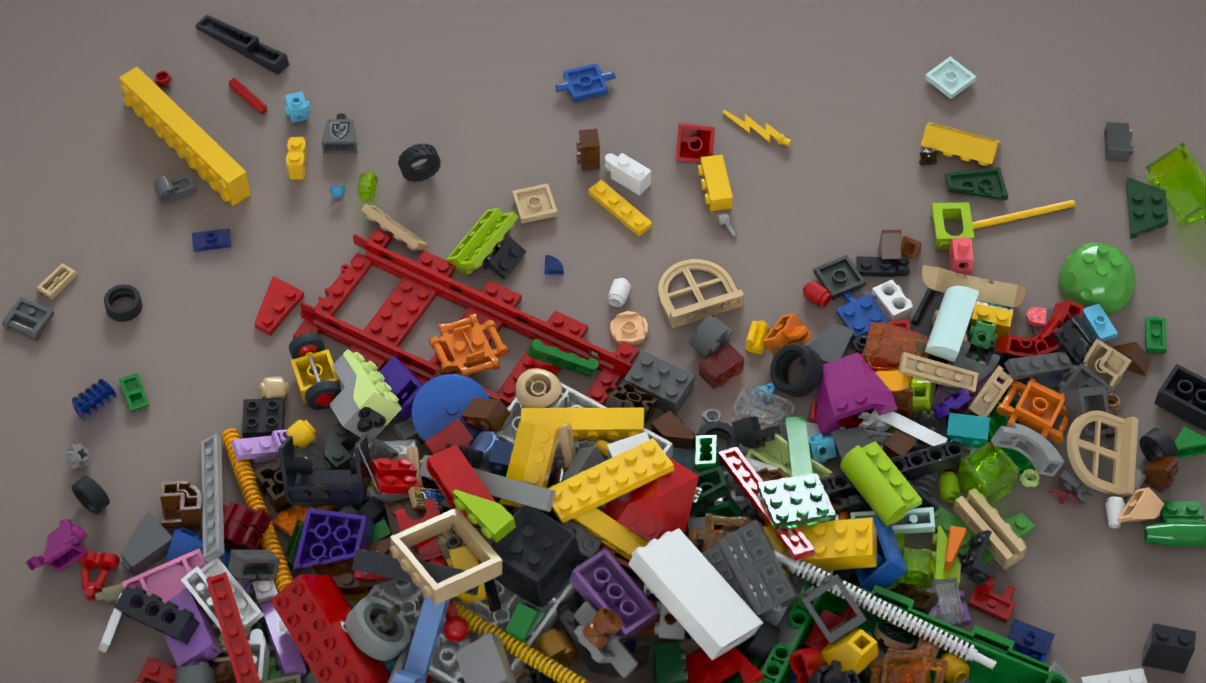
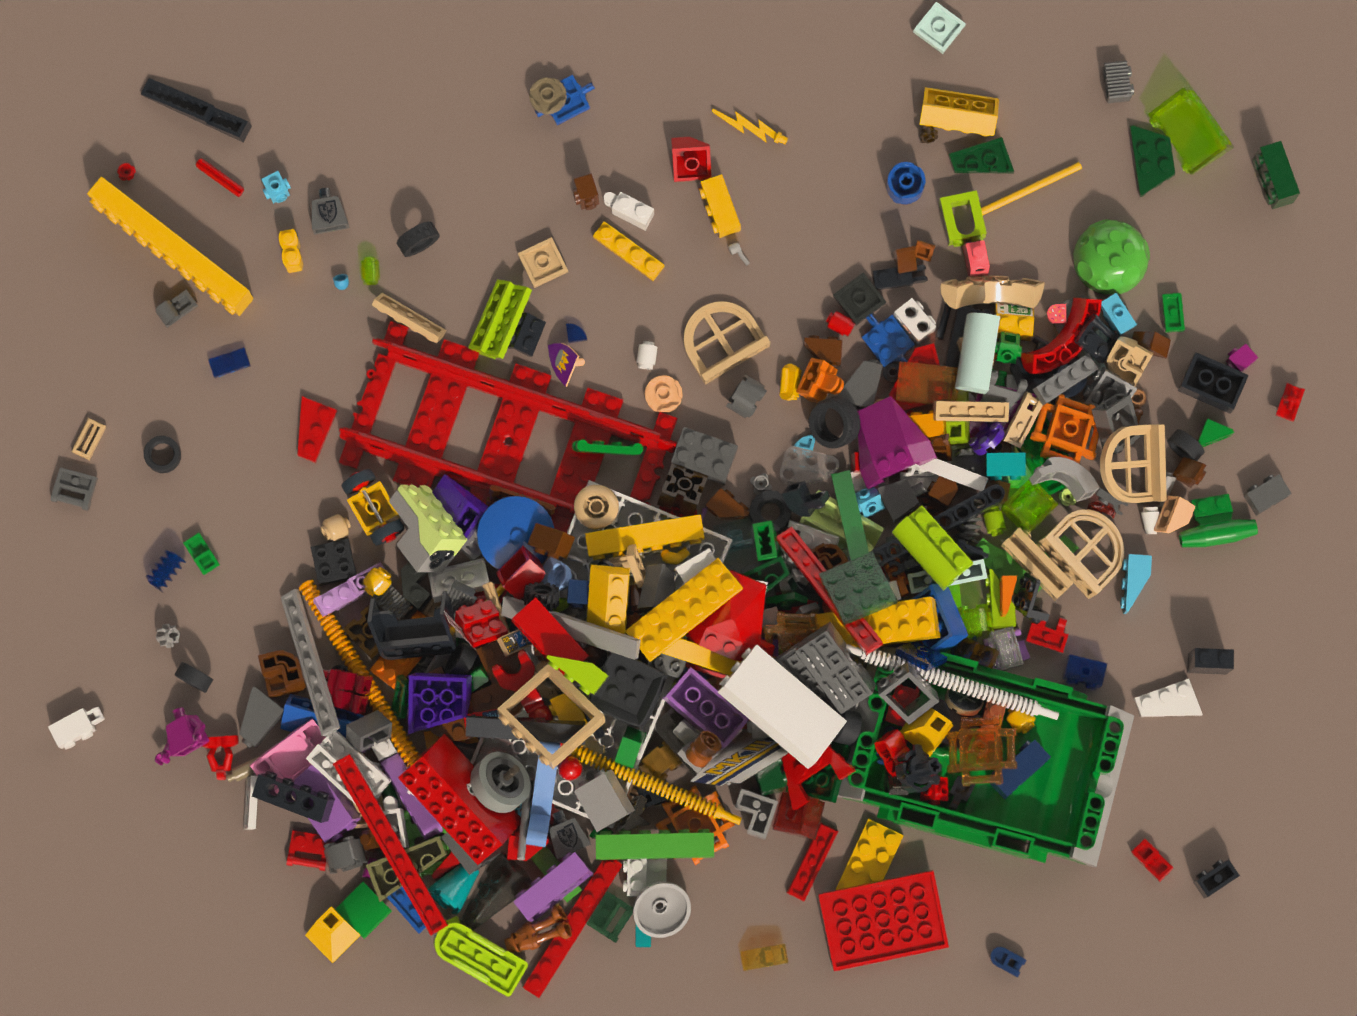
camera: 10 degrees left, 25 degrees up
orange brick [429,314,509,378] -> none
clear red brick [699,344,744,389] -> none
none -> dark tan tile [529,77,567,114]
none -> dark purple shield [548,343,585,387]
none -> reddish brown slope [804,335,842,366]
none -> blue brick [886,162,926,204]
none -> clear blue plate [894,641,948,671]
none -> tan window [1037,510,1124,599]
none -> medium azure slope [1120,554,1152,614]

